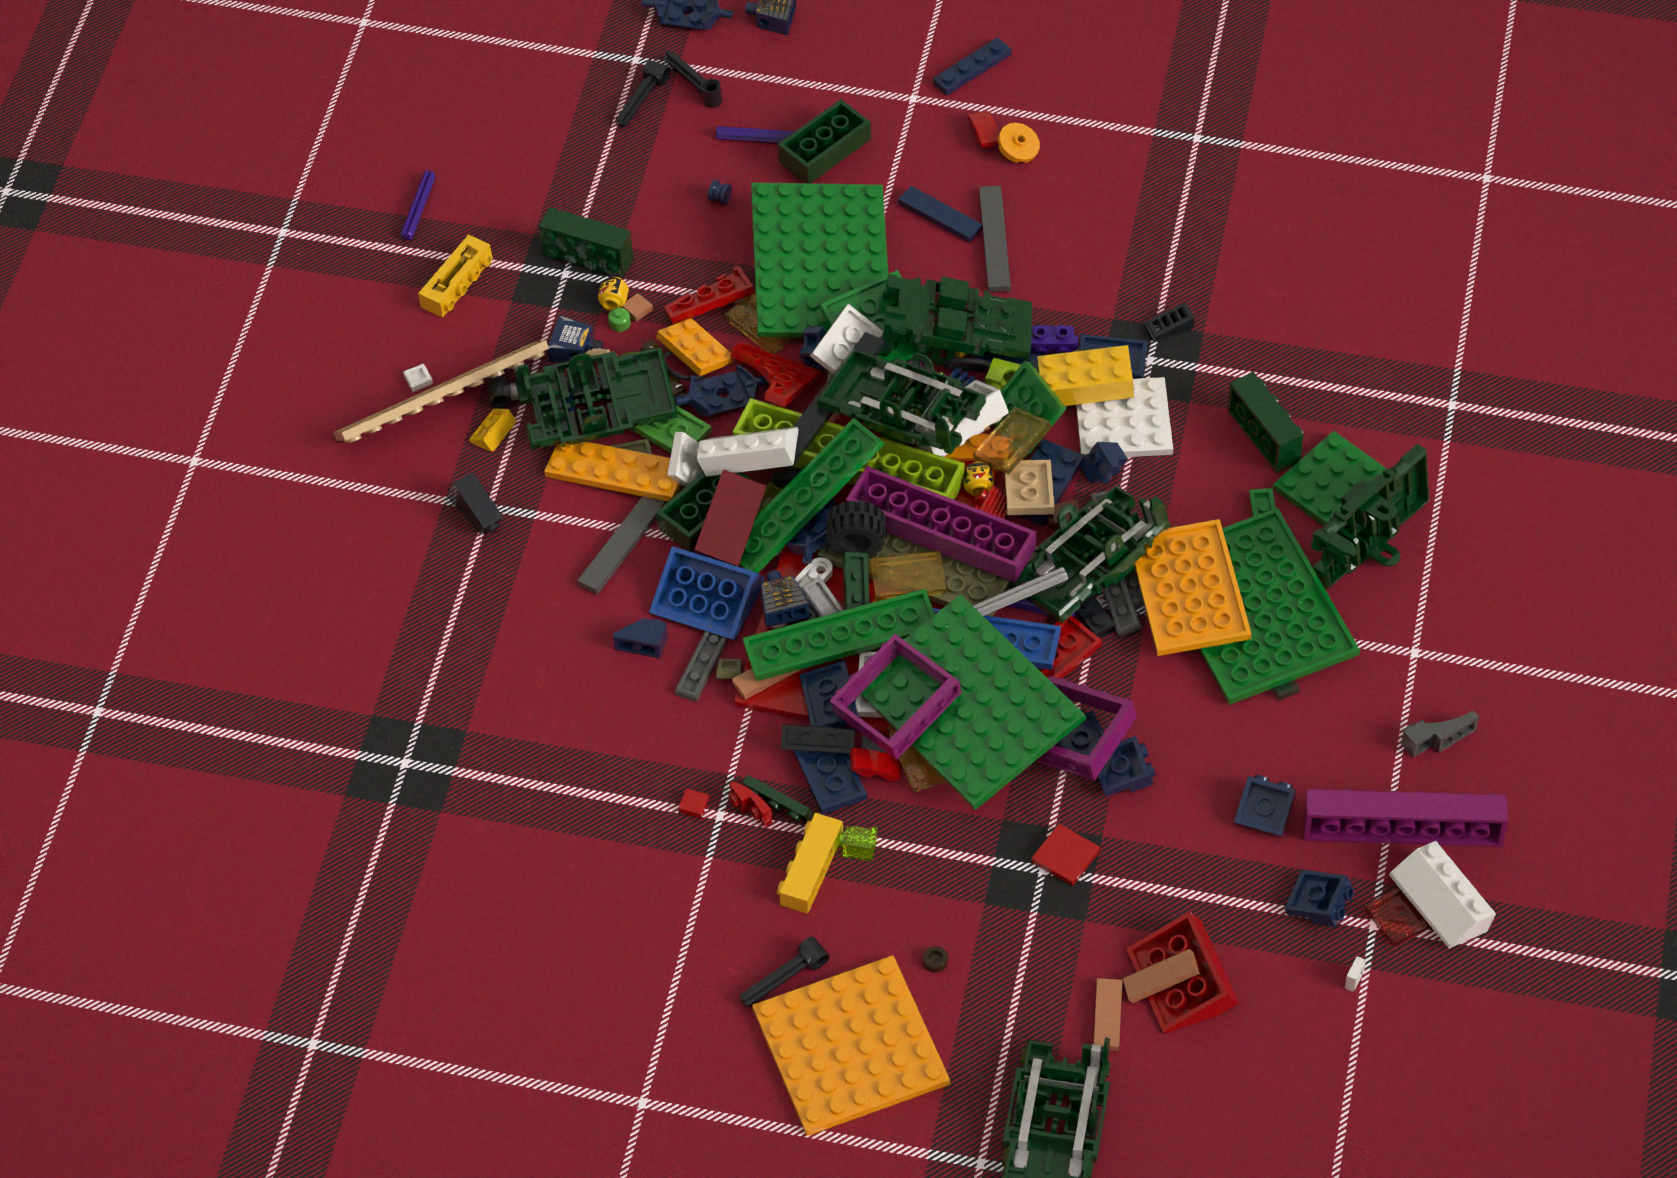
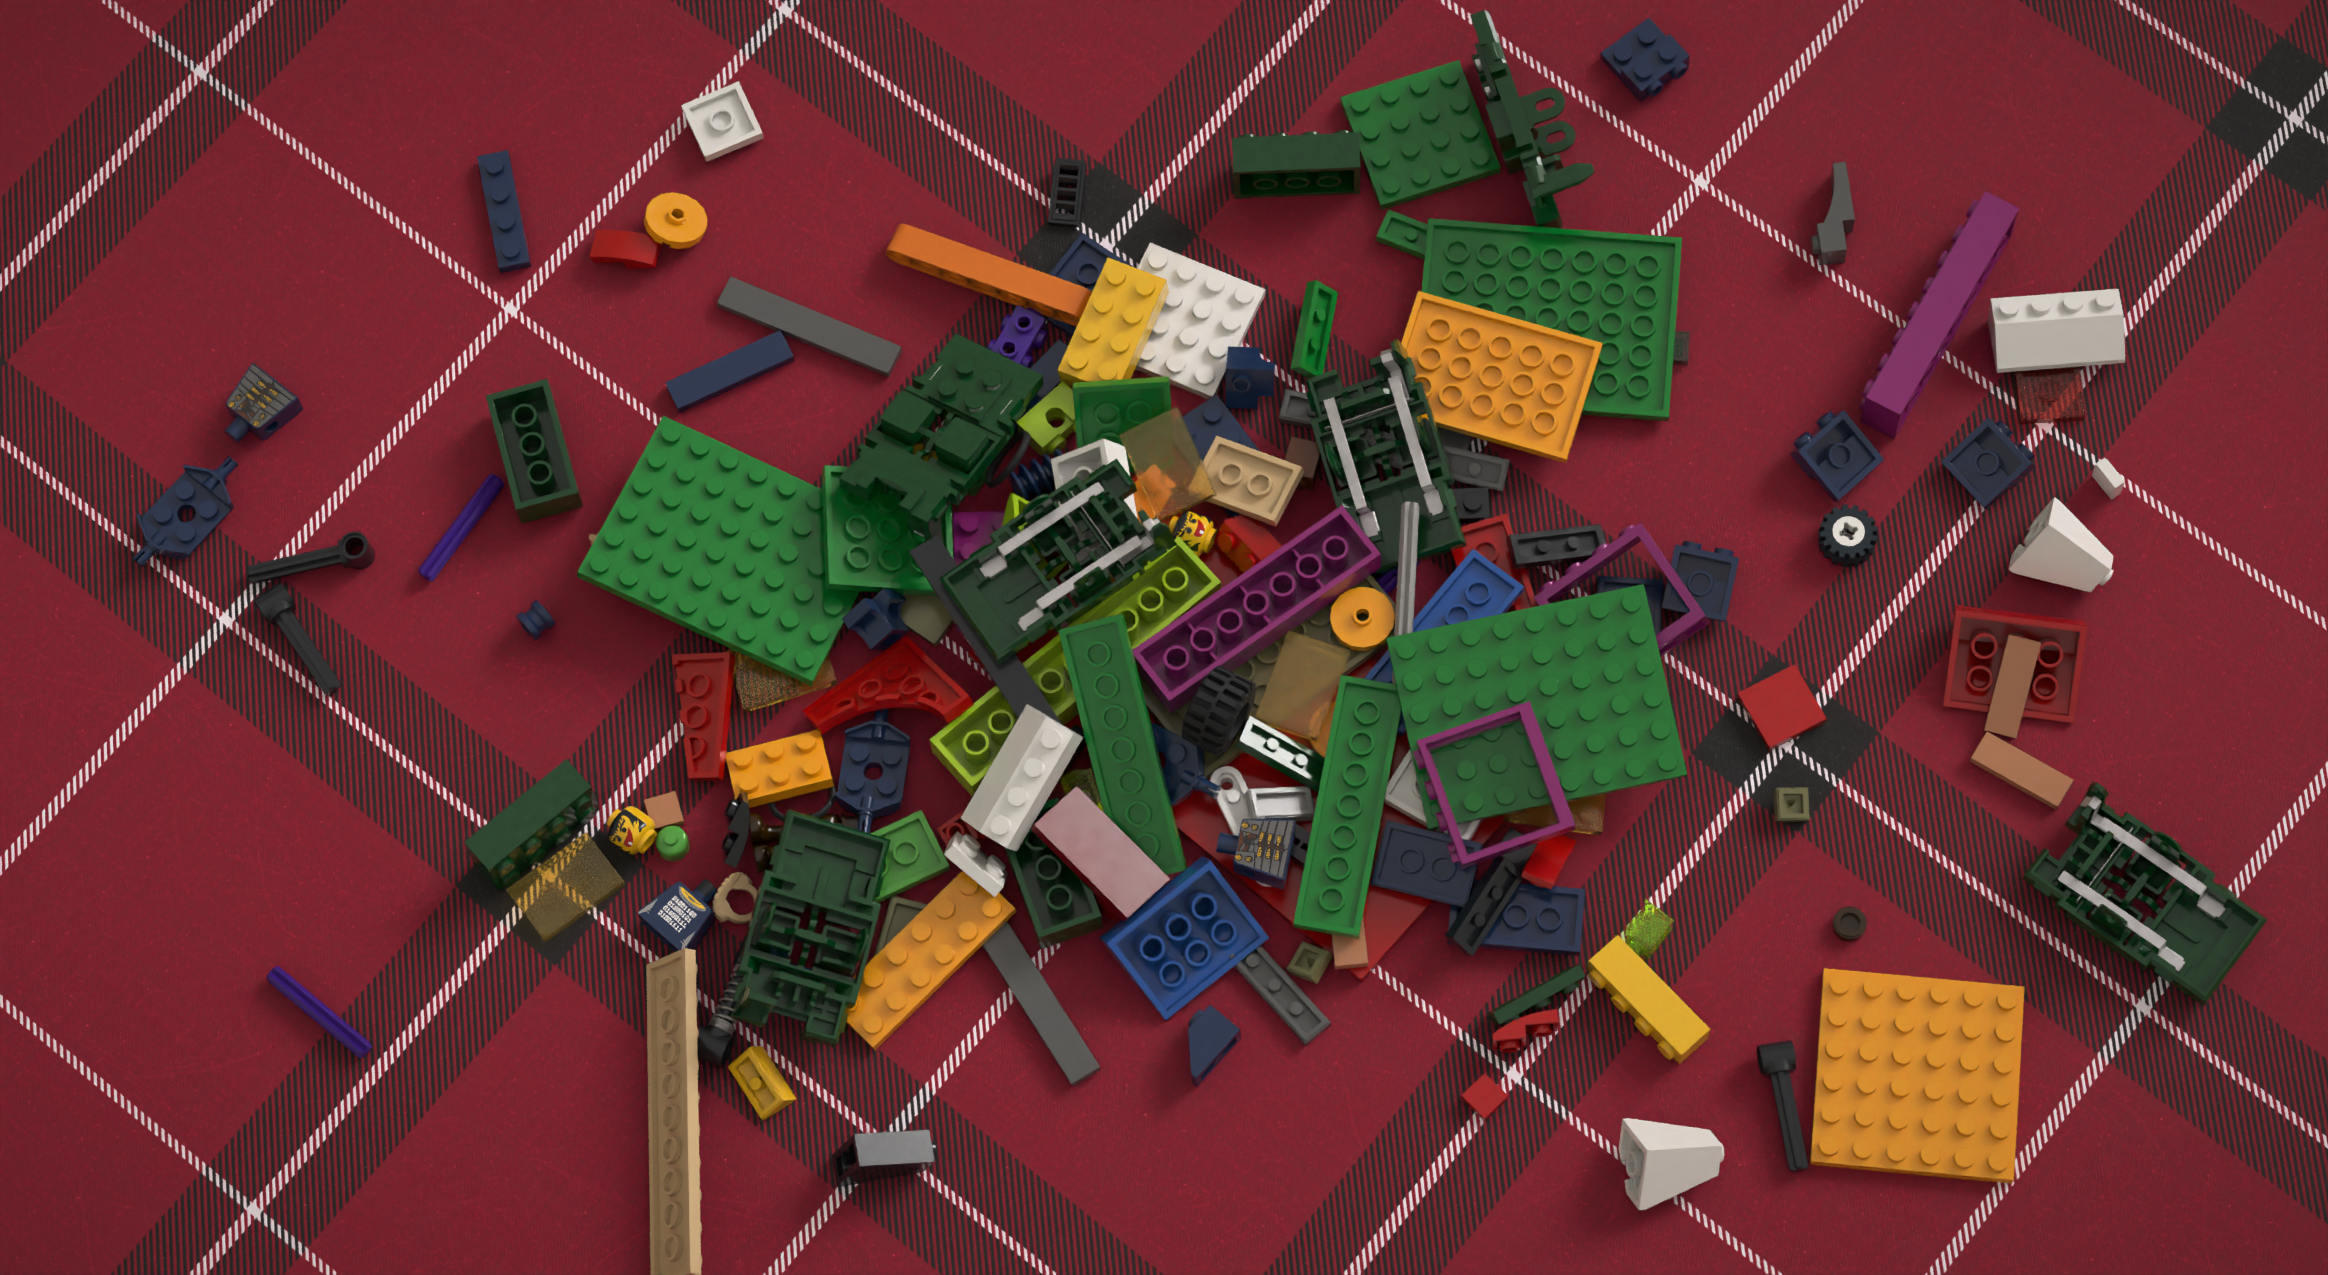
camera: 60 degrees left, 15 degrees up
white tile [403,364,433,392] -> none
yellow brick [418,235,493,318] -> none
white plate [810,304,883,374] -> none
none -> clear yellow tile [506,832,625,942]
none -> white plate [681,81,764,162]
none -> black slope [721,791,750,868]
none -> orange beam [885,224,1092,327]
none -> green plate [1290,280,1338,379]
none -> light orange plate [1330,587,1395,652]
none -> black plate [1506,524,1605,569]
none -> dark blue plate [1600,18,1690,102]
none -> white slope [1618,1118,1724,1210]
none -> olive tile [1773,787,1810,822]
none -> black wheel [1818,504,1878,567]
none -> white slope [2009,497,2114,592]

